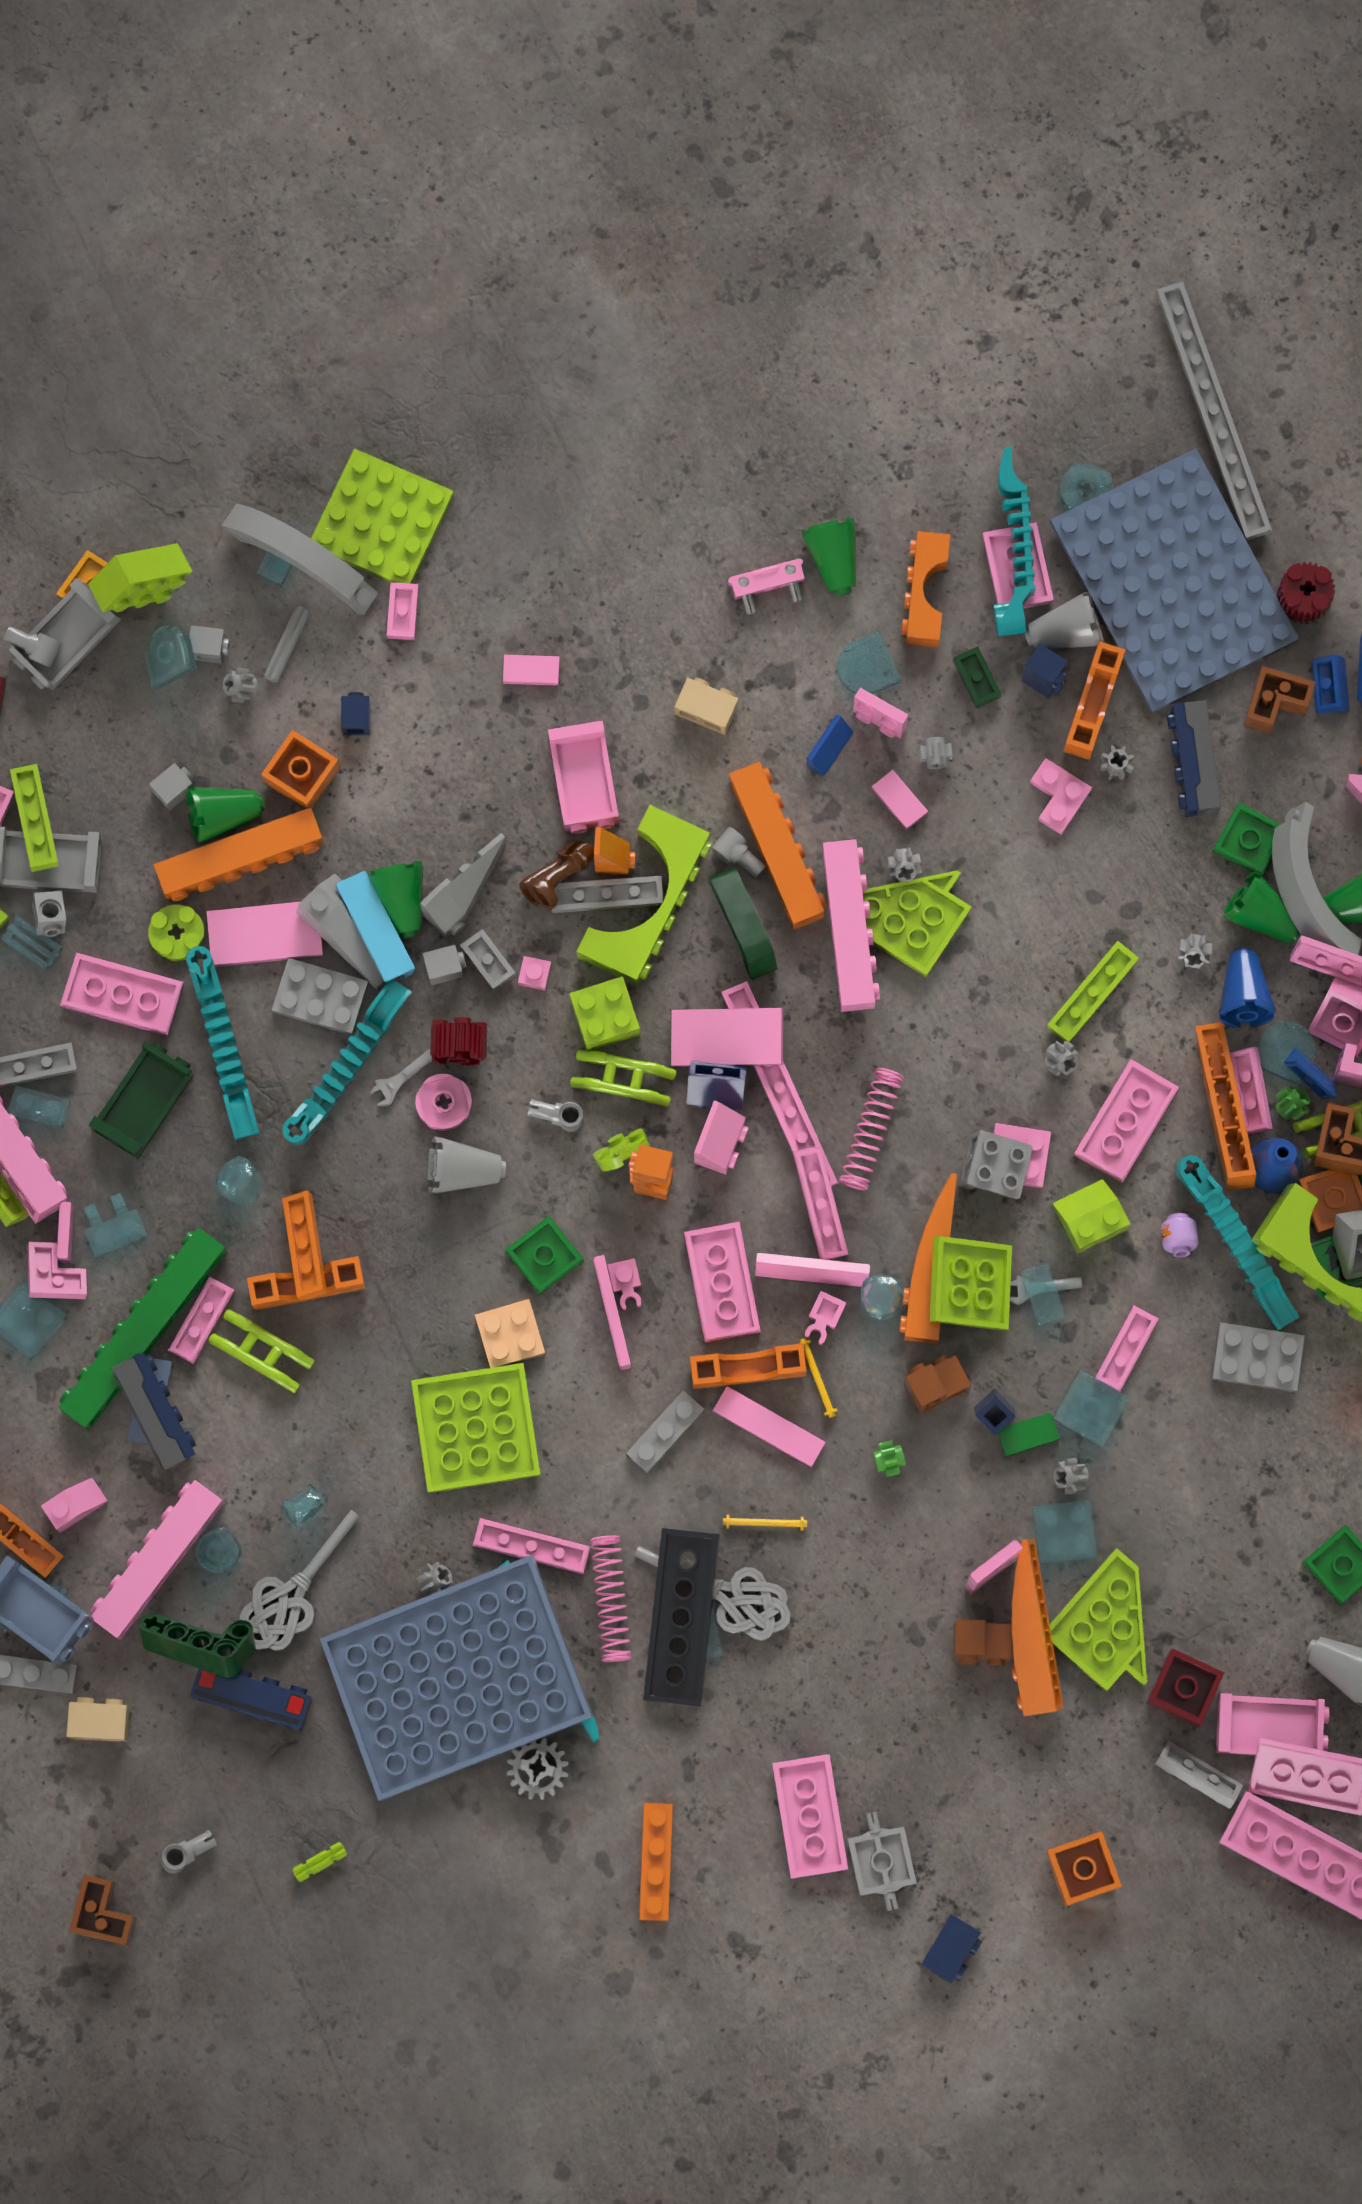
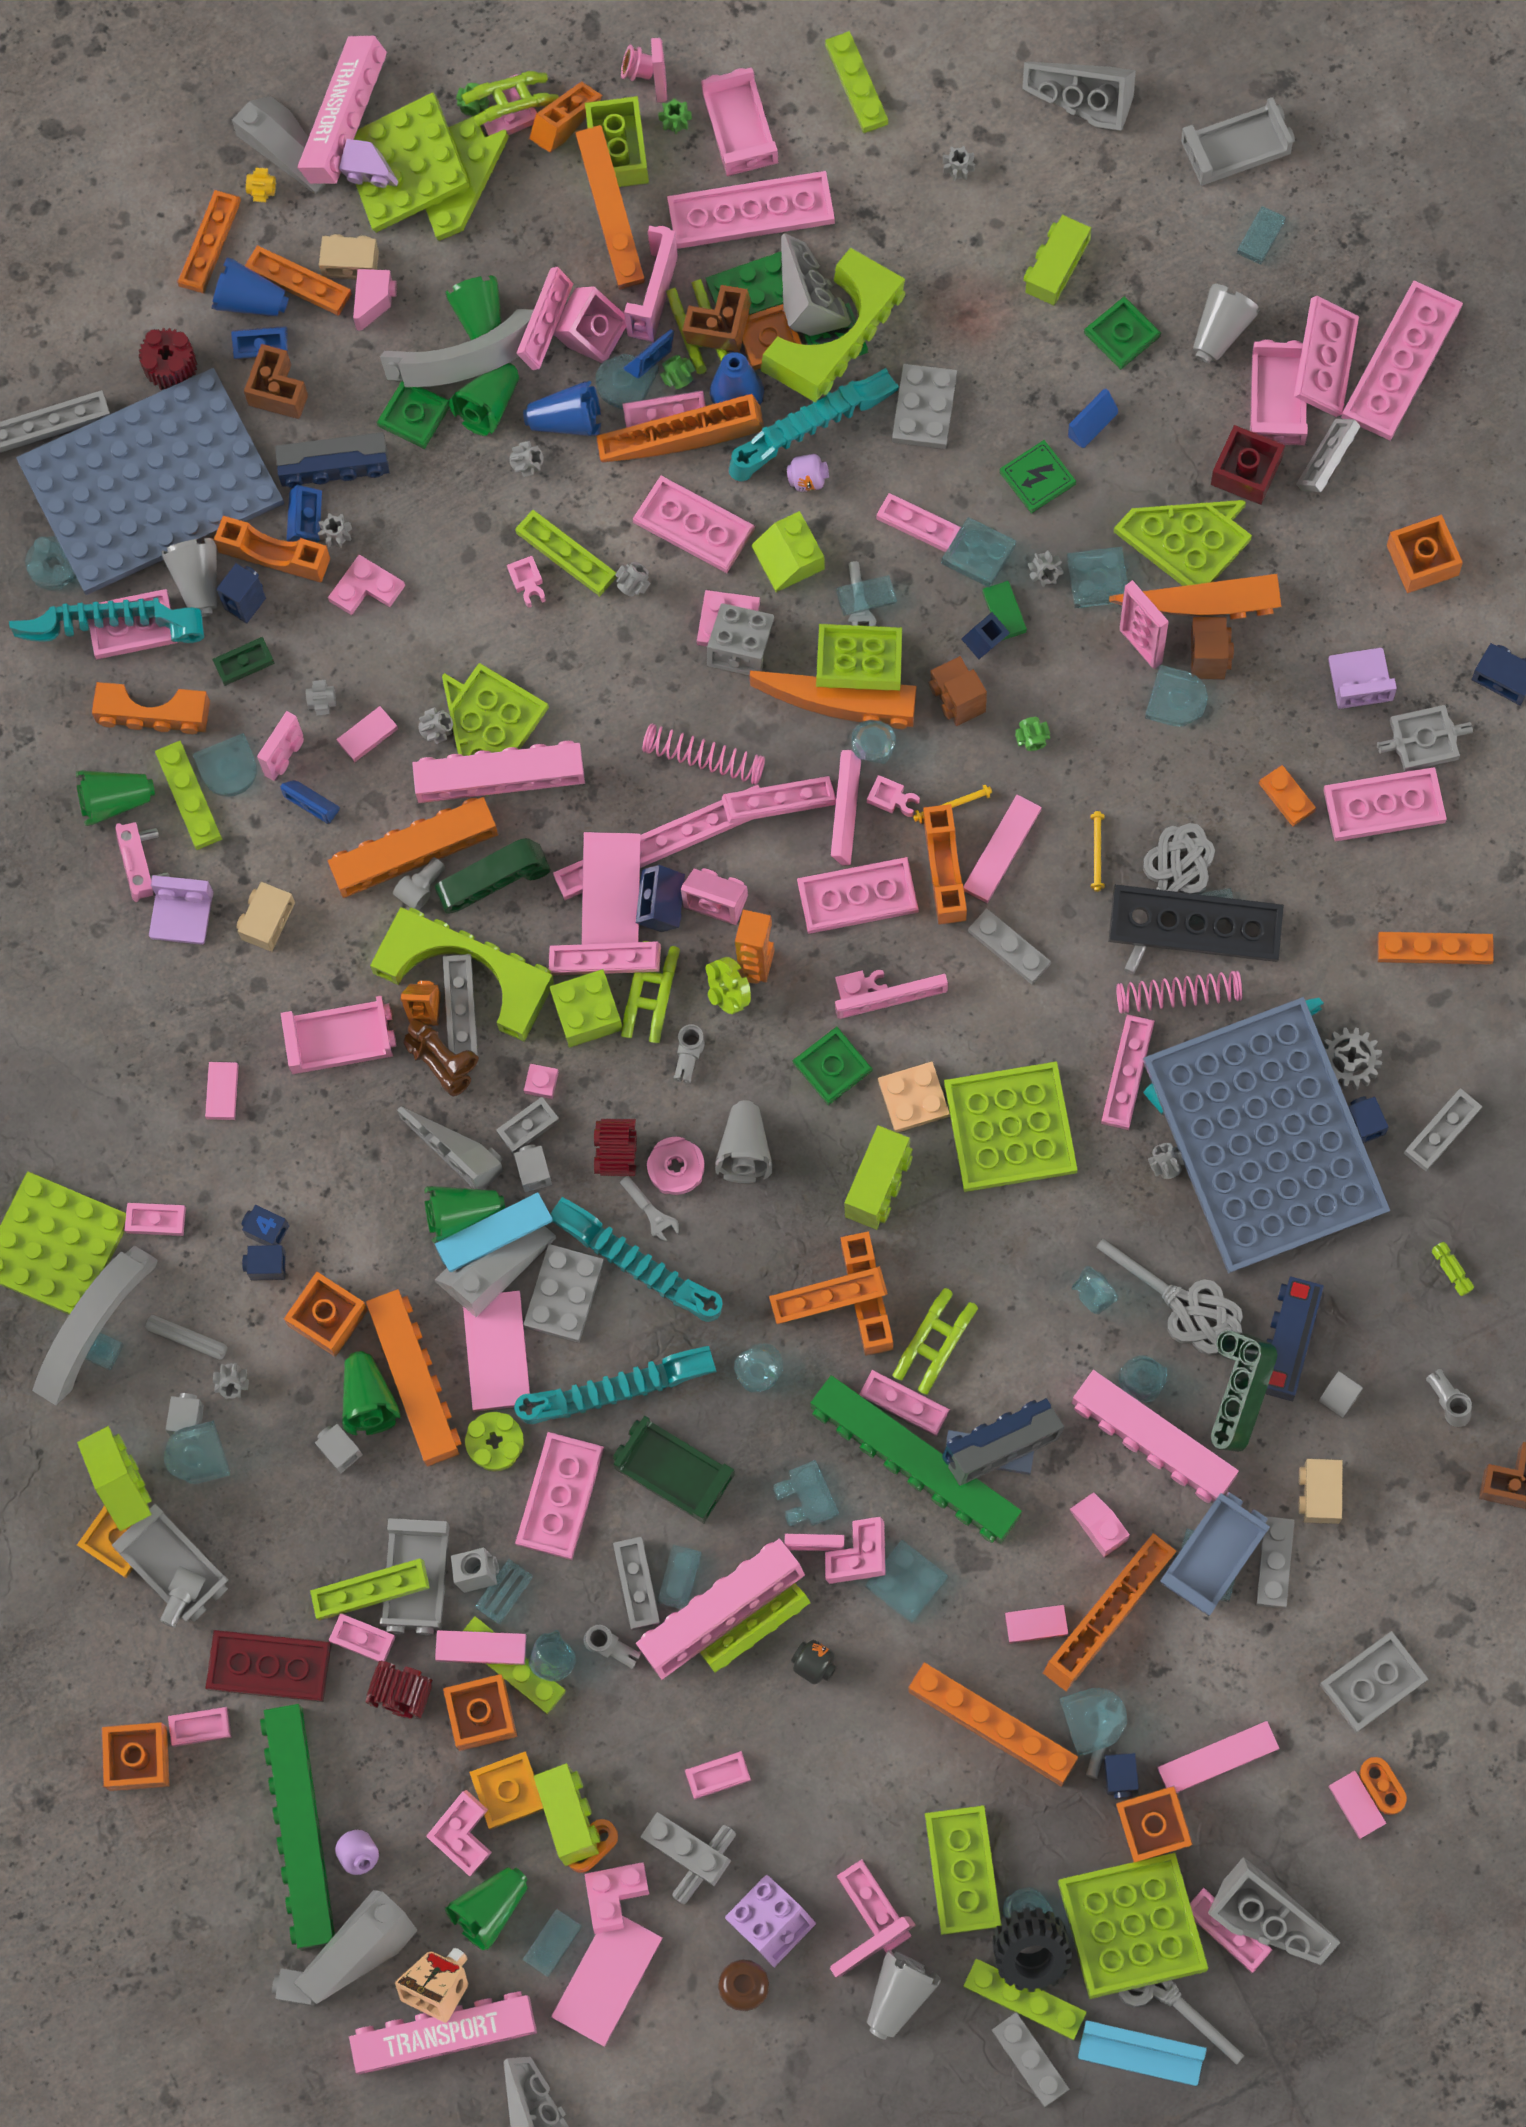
camera: 85 degrees left, 5 degrees down
none -> lavender bracket [149,875,213,945]
none -> lime plate [155,741,222,850]
none -> dark blue brick [241,1204,290,1245]
none -> blue slope [287,485,322,542]
none -> bright pink plate [507,556,545,608]
none -> bright pink tile [549,942,661,976]
none -> lime brick [844,1125,913,1230]
none -> green tile [999,440,1076,514]
none -> blue slope [1068,388,1118,448]
none -> clear light blue tile [1145,665,1208,726]
none -> orange plate [1259,765,1316,827]
none -> light grey brick [1319,1371,1363,1418]
none -> lavender bracket [1328,648,1397,709]
none -> dark blue brick [1348,1096,1389,1143]
none -> light grey plate [1404,1088,1482,1172]

